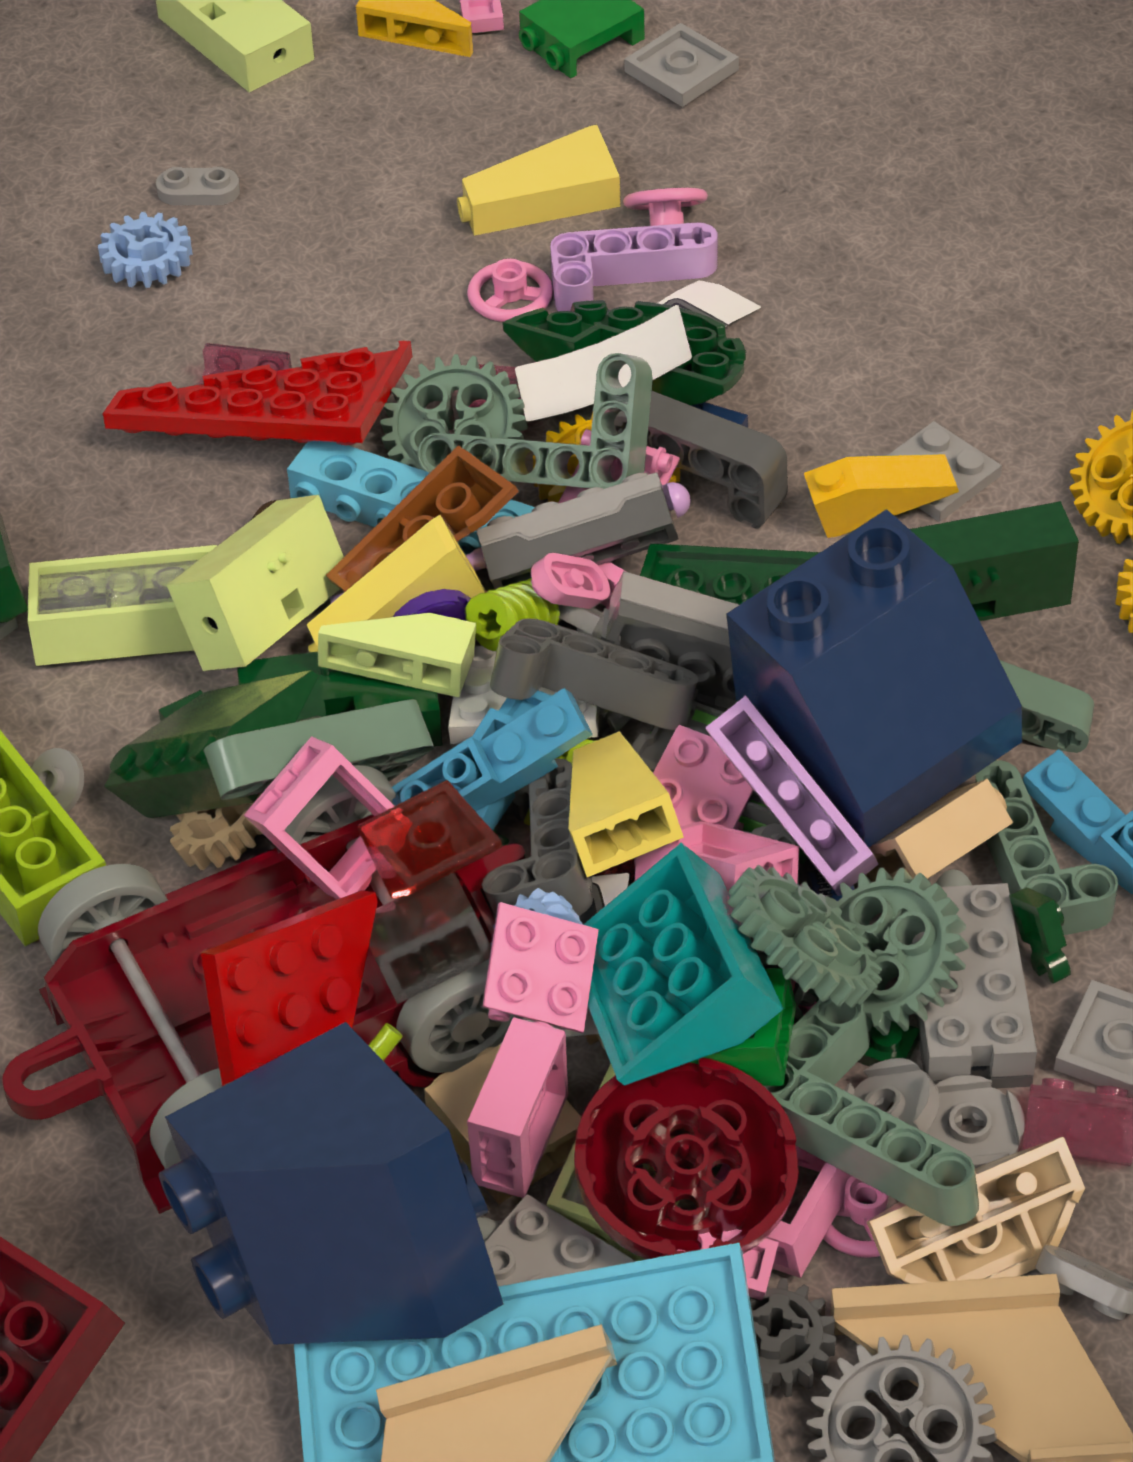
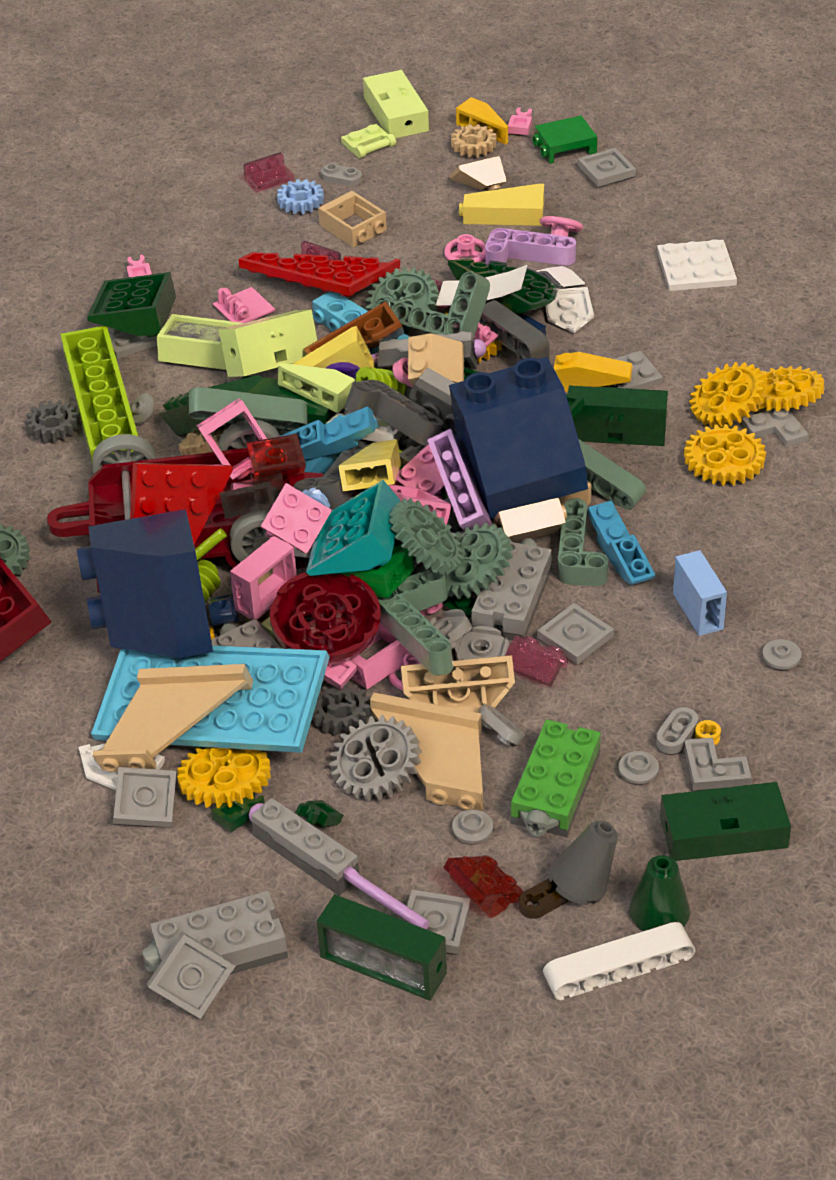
camera: 20 degrees right, 5 degrees down
dark green plate [1009,887,1071,984] -> none
none -> bright pink hinge [213,287,275,323]
none -> clear pink bracket [243,152,294,193]
none -> tan window [318,191,387,248]
none -> yellowish green plate [341,124,396,159]
none -> tan slope [408,333,464,387]
none -> slope [449,156,506,191]
none -> tan gear [451,124,496,157]
none -> white tile [545,287,594,333]
none -> white plate [657,239,737,291]

